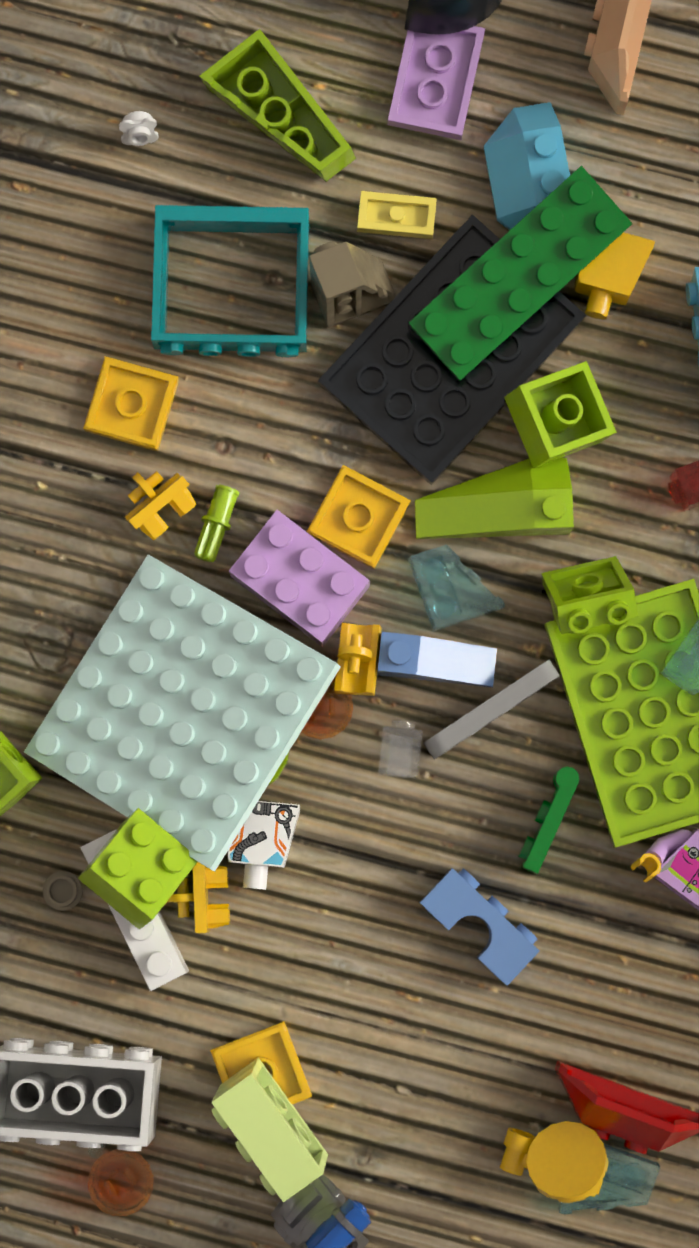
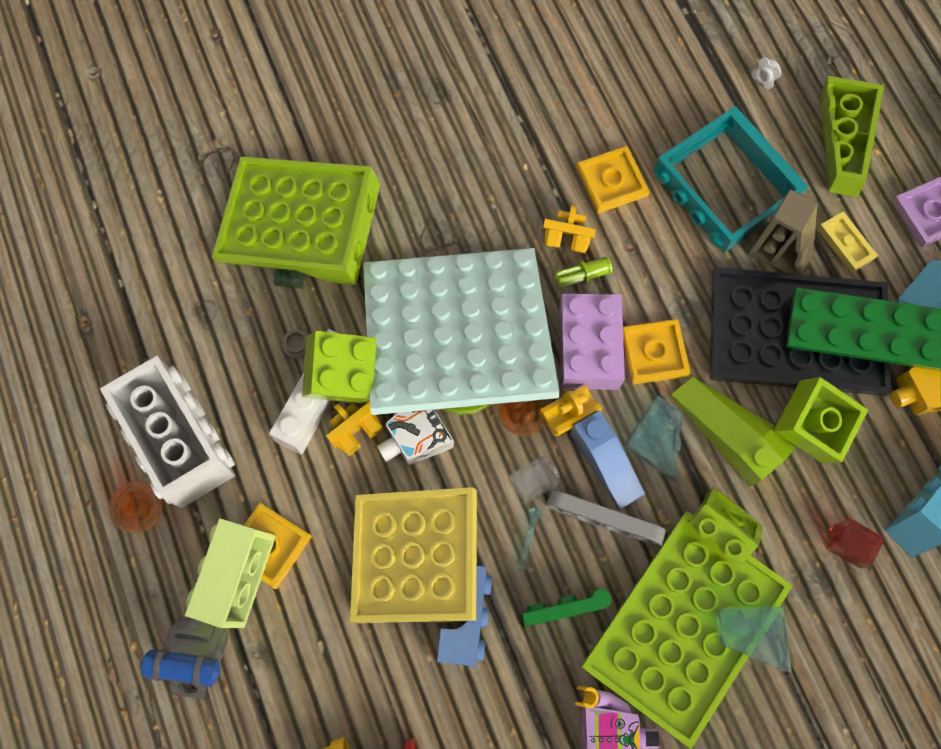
camera: 50 degrees right, 10 degrees down
none -> light yellow plate [350,487,477,623]
none -> clear light blue hinge [515,508,541,571]

